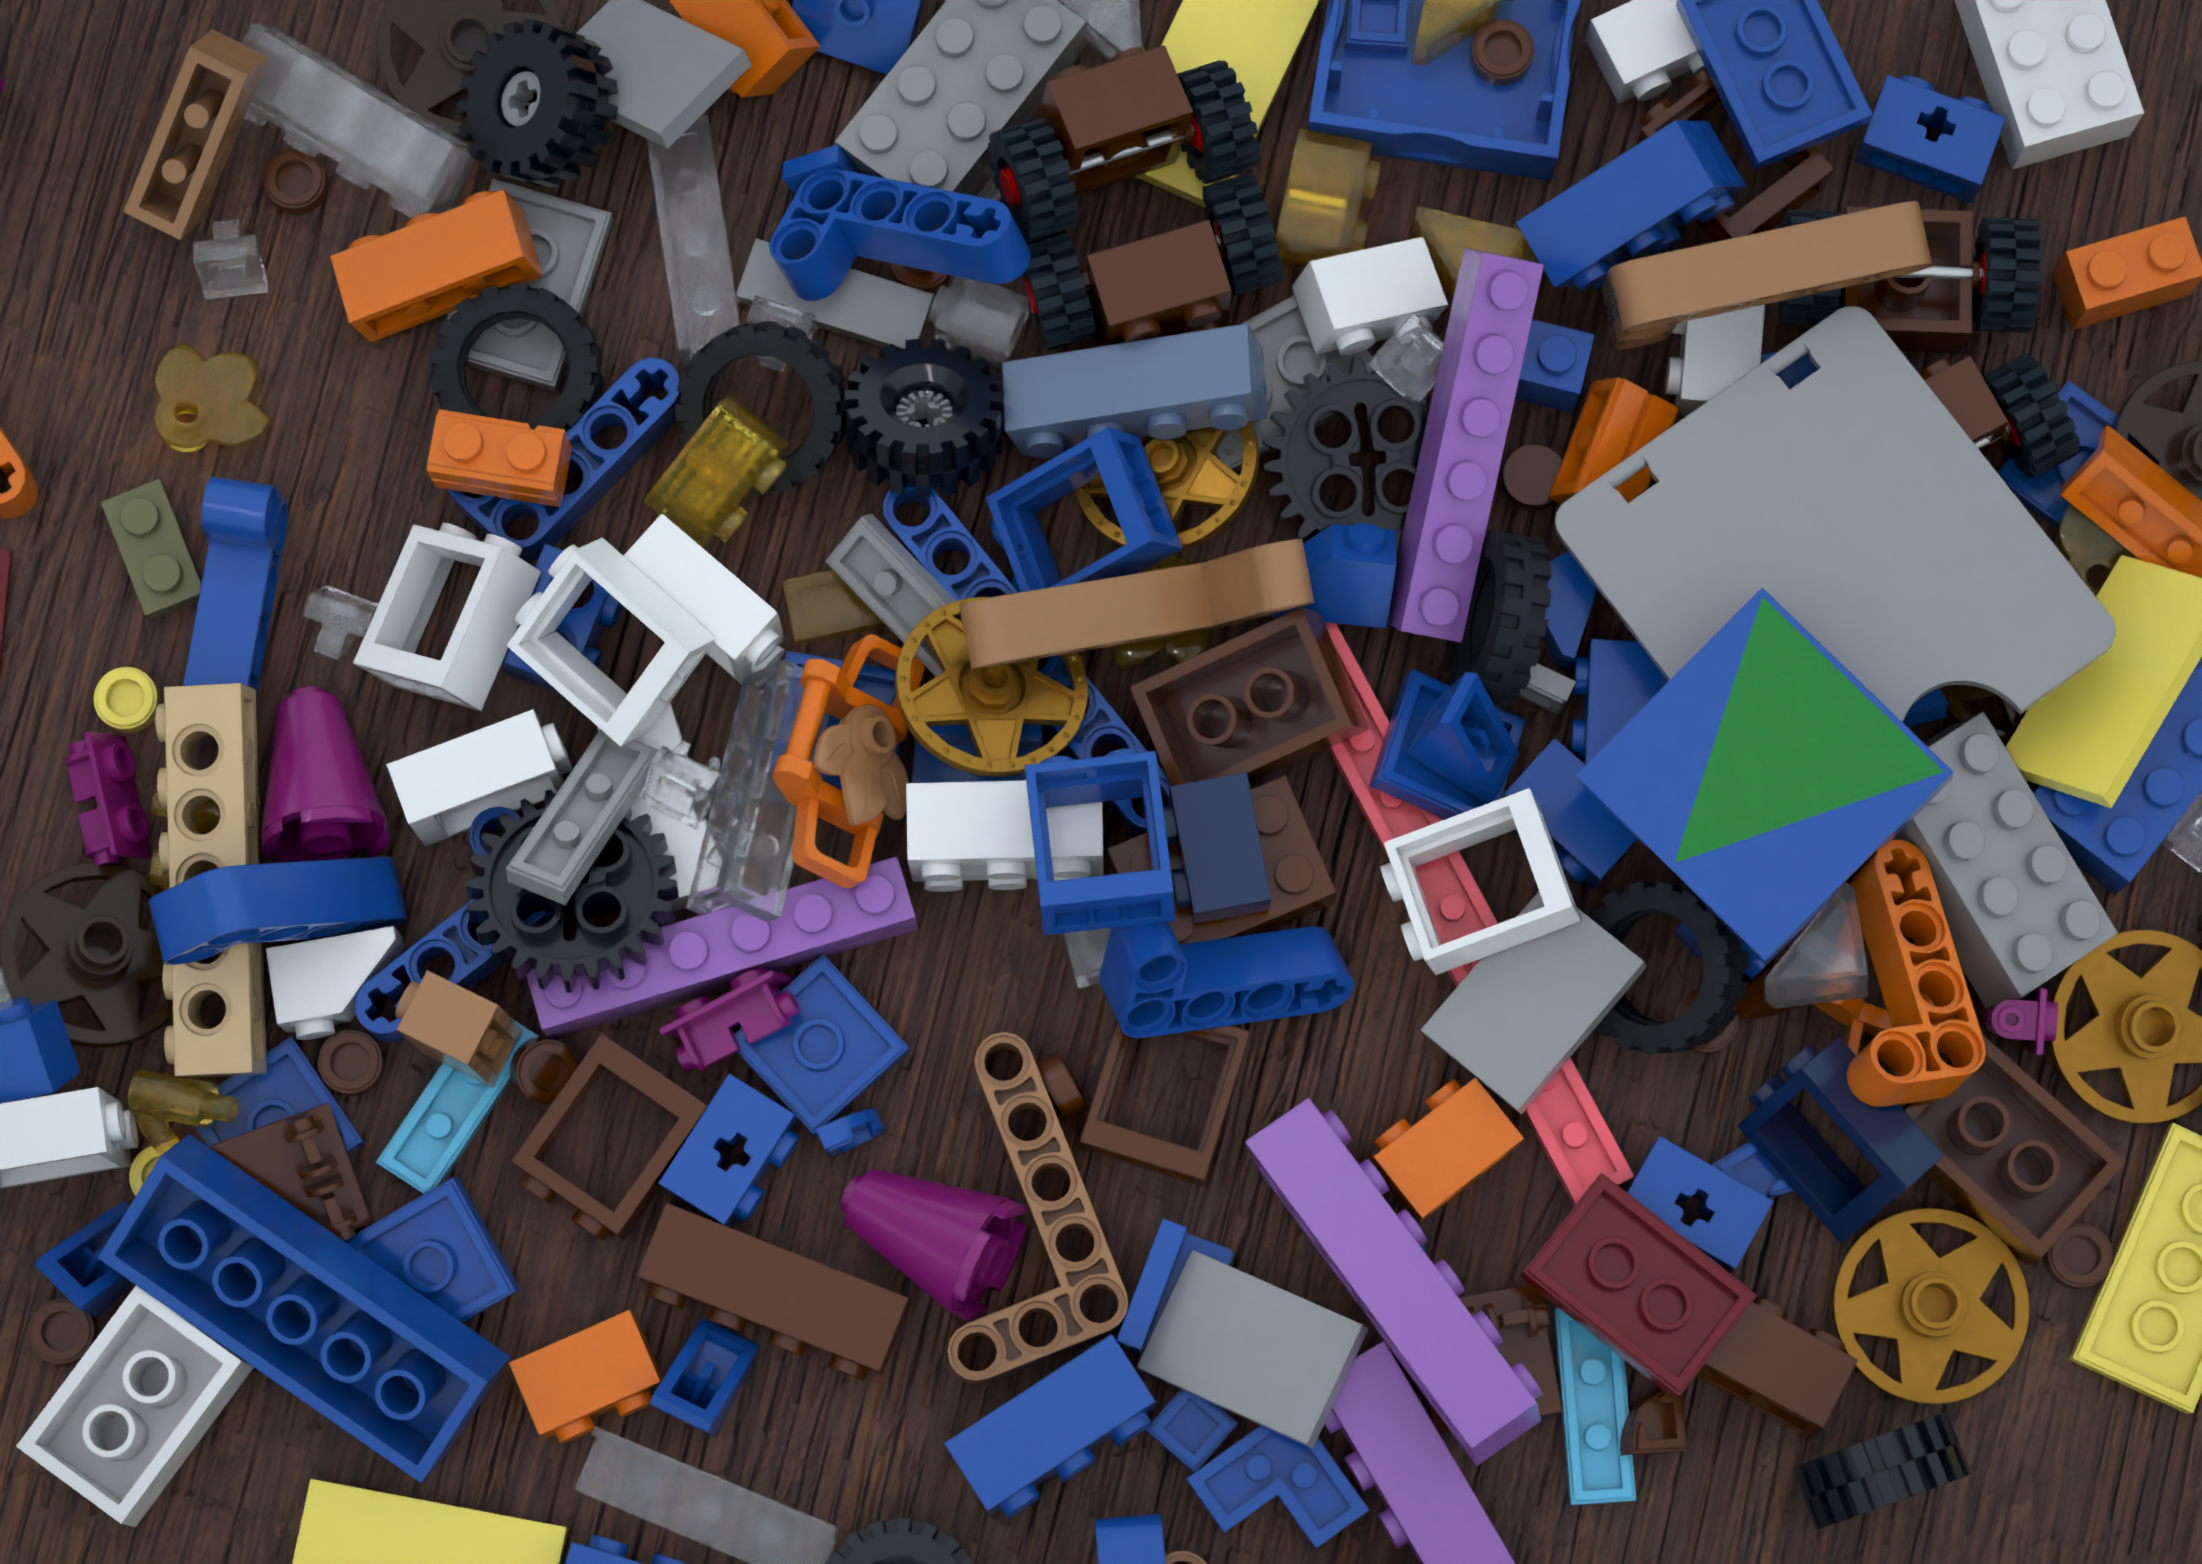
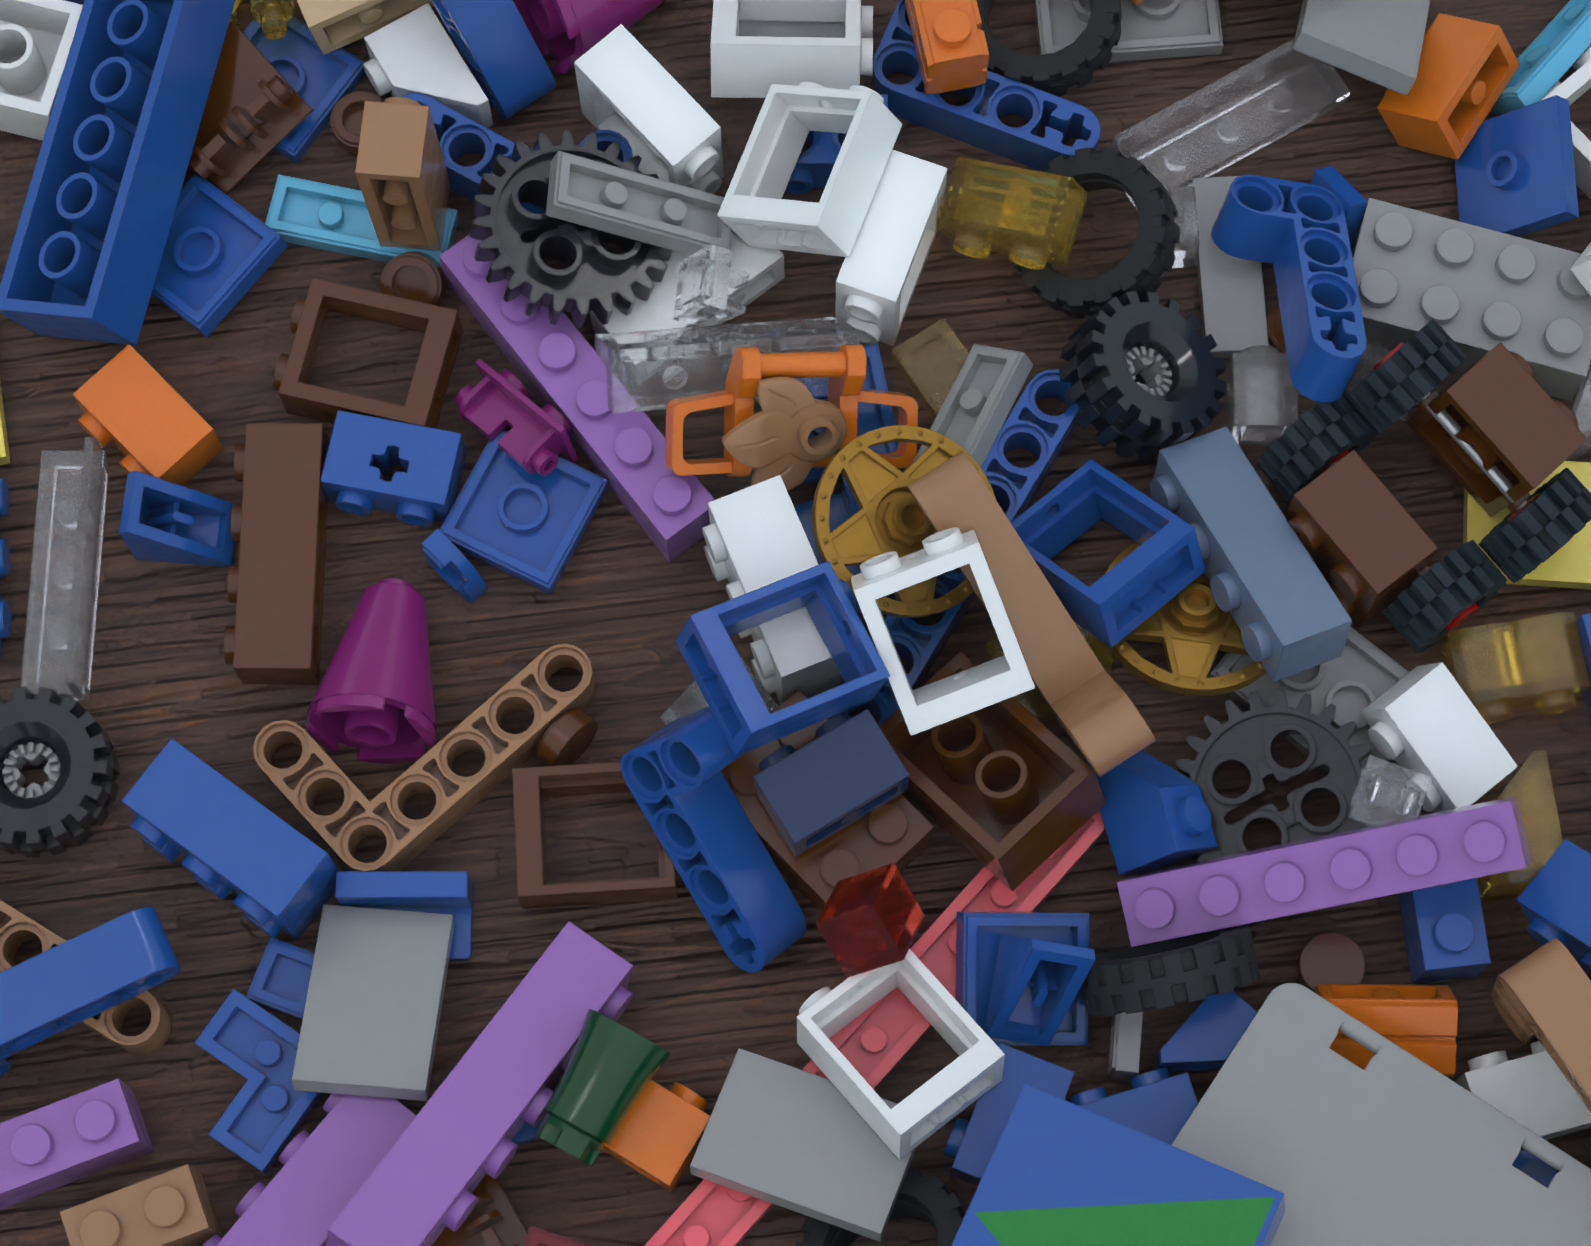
camera: 70 degrees right, 5 degrees down
none -> dark green plant [535,1009,671,1167]
none -> clear red brick [815,863,925,978]
none -> white window [851,527,1035,736]

